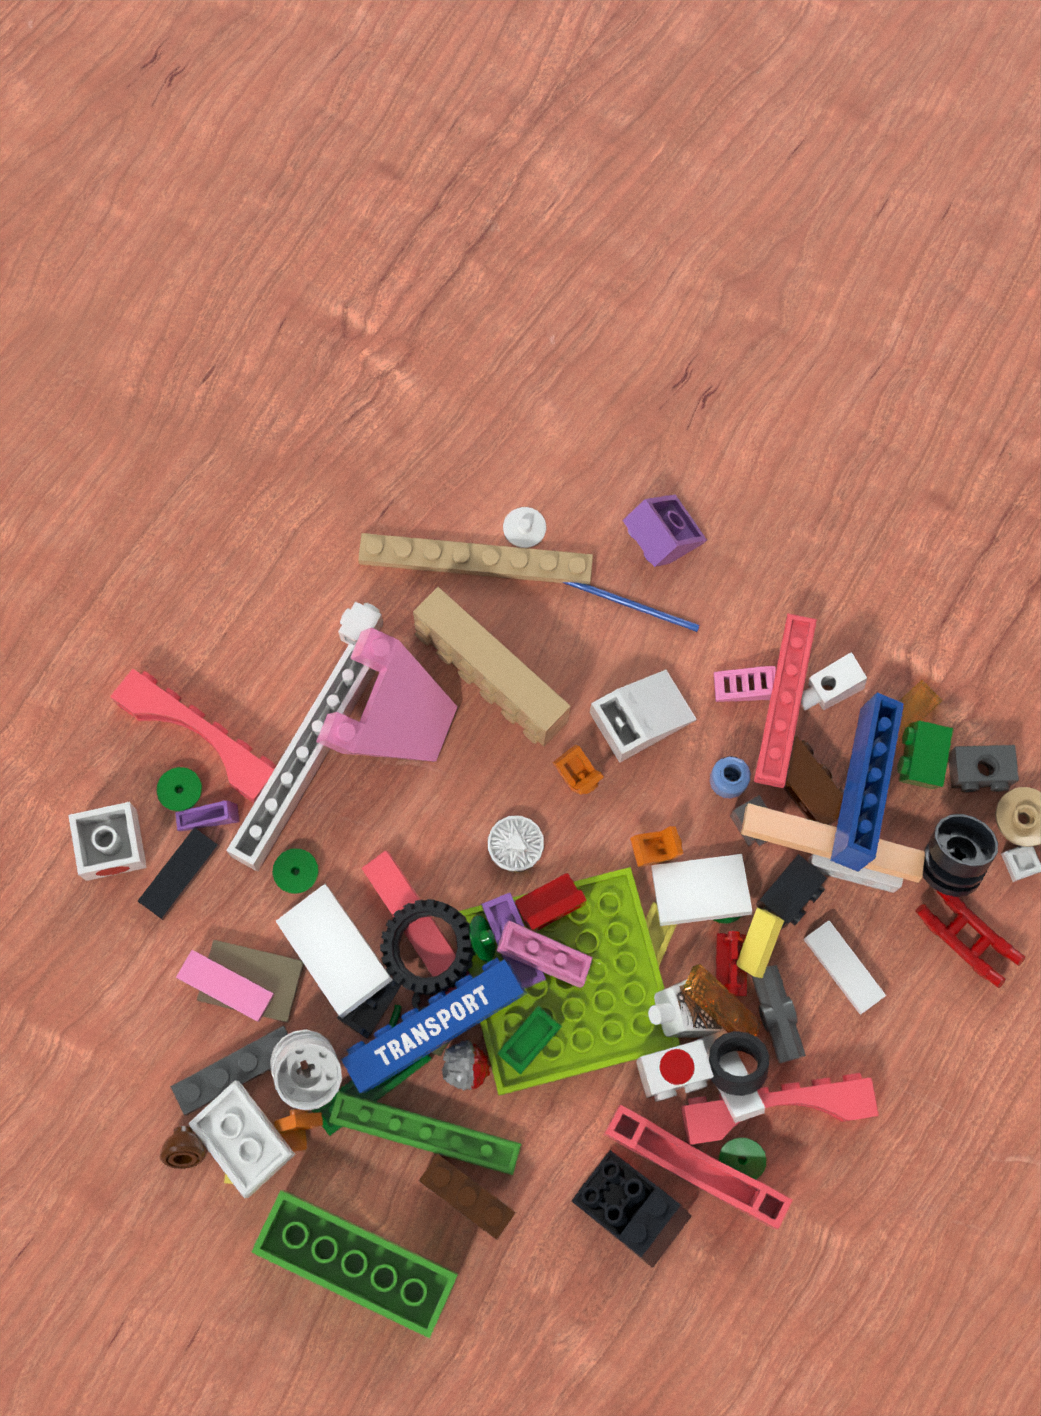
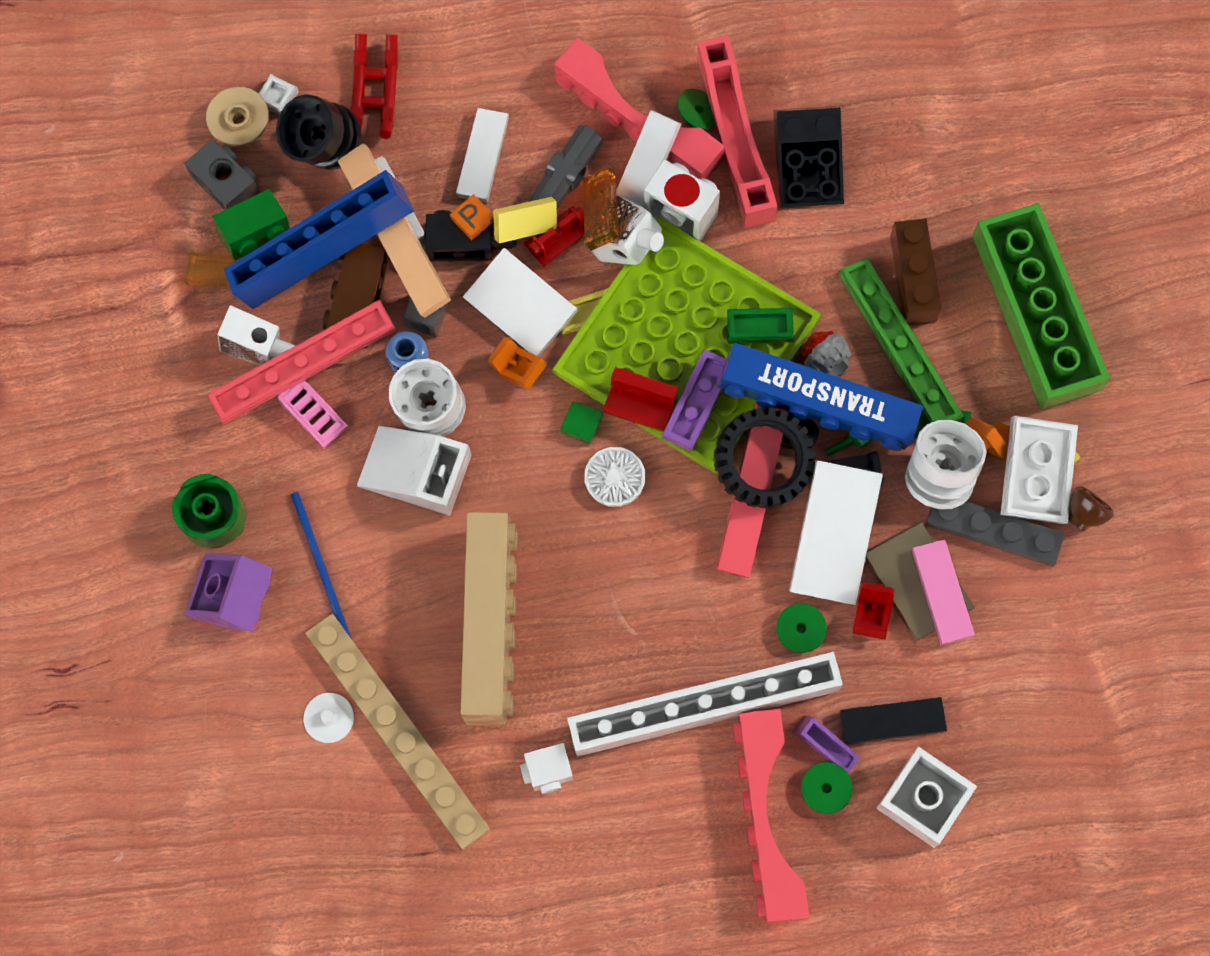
camera: 125 degrees left, 0 degrees up
bright pink wedge [316,628,457,762] -> none
green piece [469,916,495,962] -> none
bright pink tile [496,921,593,988] -> none
orange bracket [552,744,604,795] -> none
black tyre [709,1031,770,1096] -> none
none -> green brick [172,474,246,548]
none -> white wheel [389,358,466,437]
none -> orange tile [449,194,494,241]
none -> green tile [560,401,603,445]
none -> red bracket [852,583,895,640]

